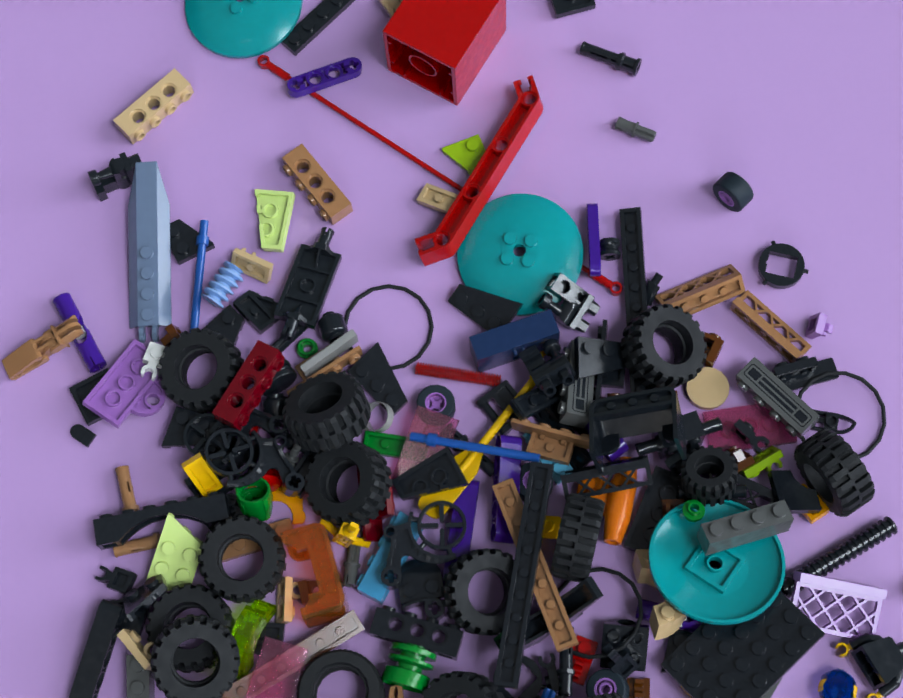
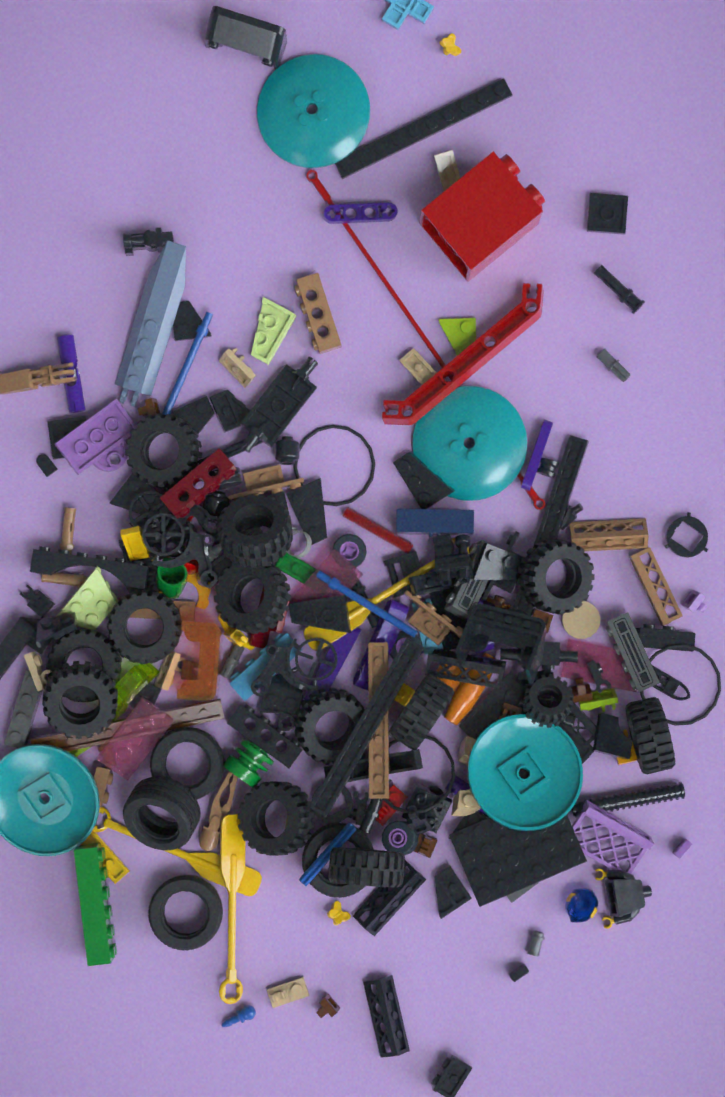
camera: 15 degrees right, 15 degrees up
tan brick [113,68,194,144] -> none
white plate [140,341,169,381] -> none
light blue piece [201,261,244,309] -> none
green plate [297,338,318,359] -> none
light grey tile [300,329,359,379] -> none
black hips [536,273,600,333] -> none
green plate [682,500,705,522] -> none
dark grey brick [697,500,794,556] -> none
reddish brown bracket [703,332,724,368] -> none
black wheel [713,172,754,212] -> none

